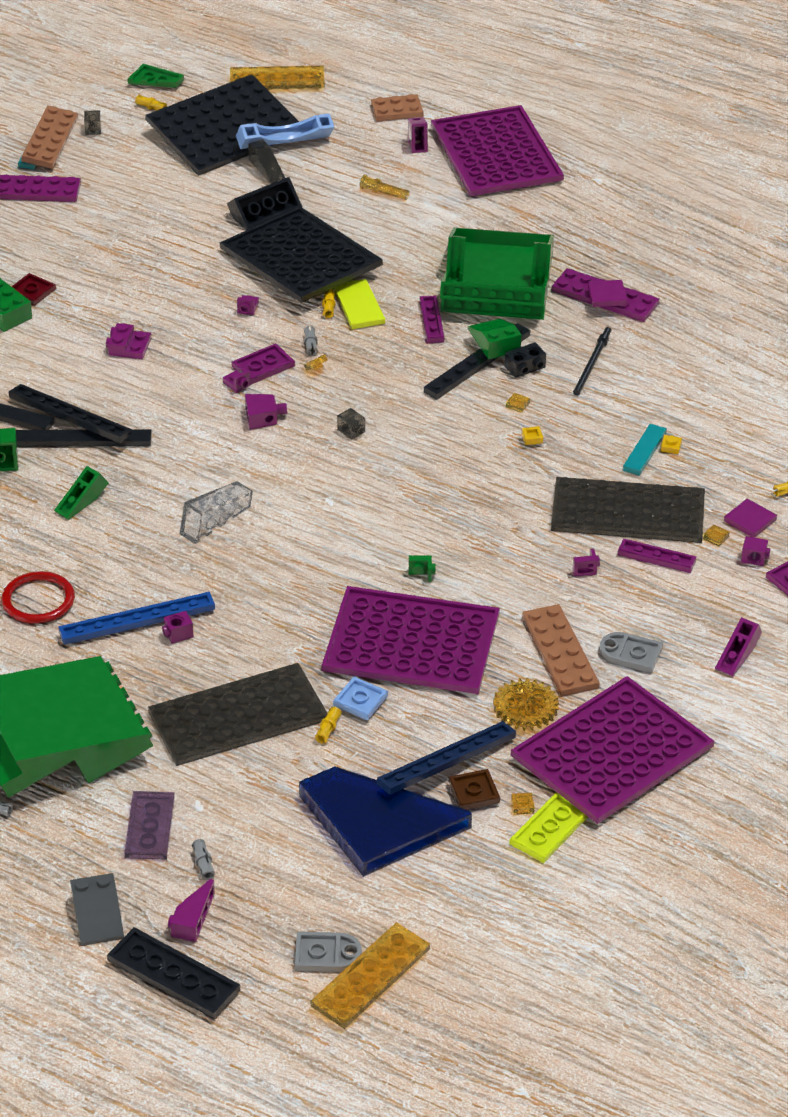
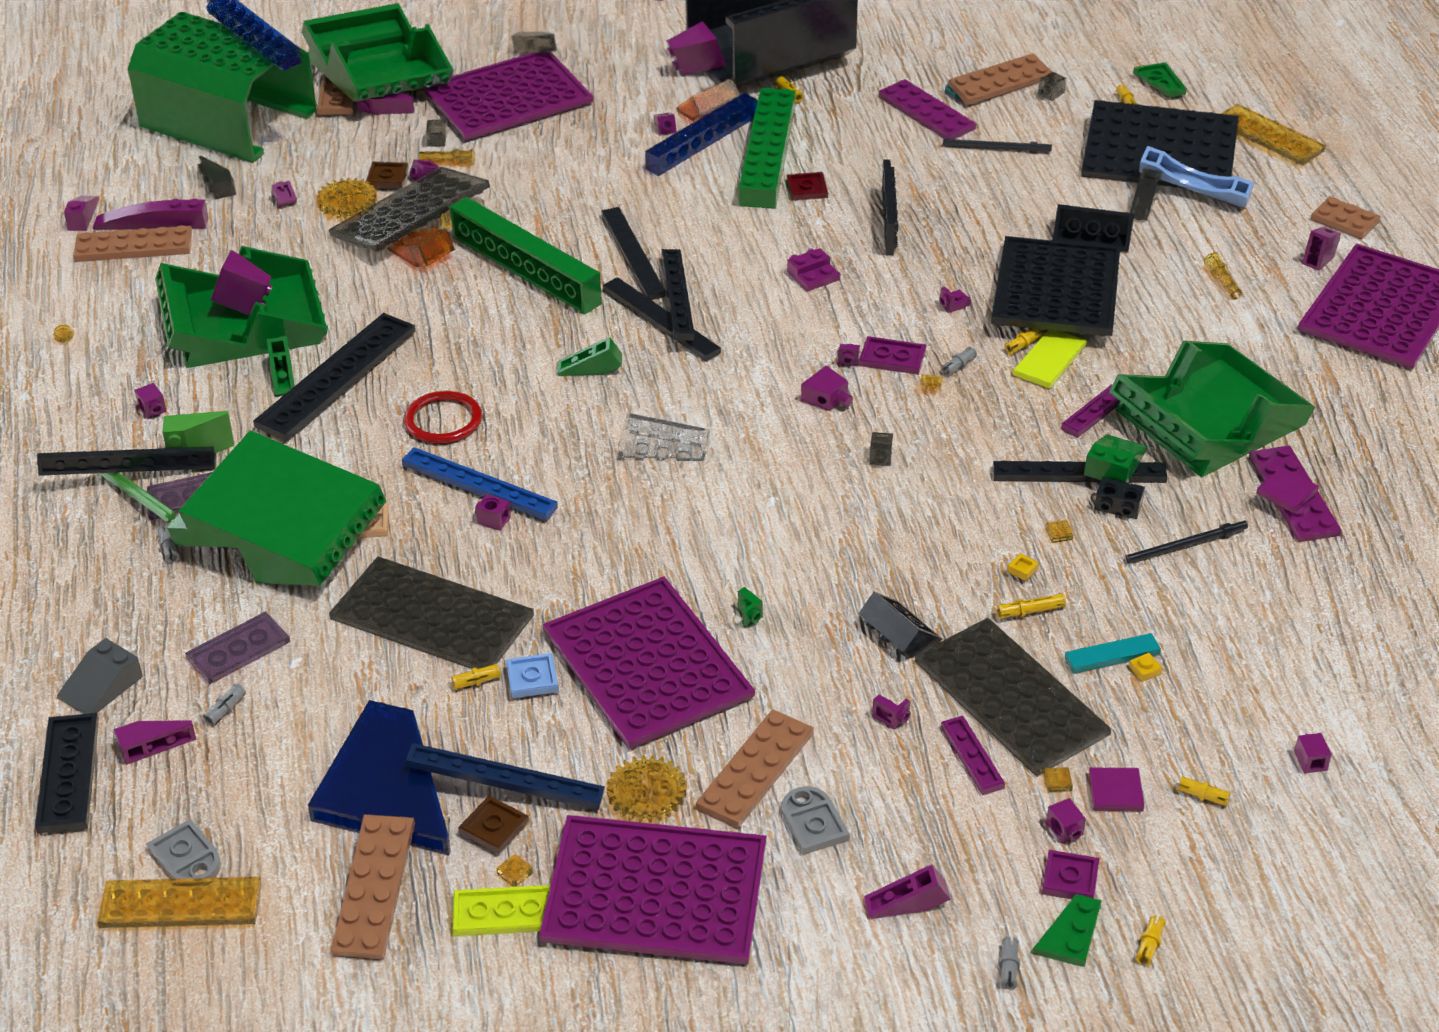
camera: 50 degrees right, 0 degrees up
none -> nougat plate [331,815,415,960]
none -> black slope [858,591,943,657]
none -> black plate [882,159,898,256]
none -> black bar [943,139,1052,153]
none -> yellow pin [996,593,1066,619]

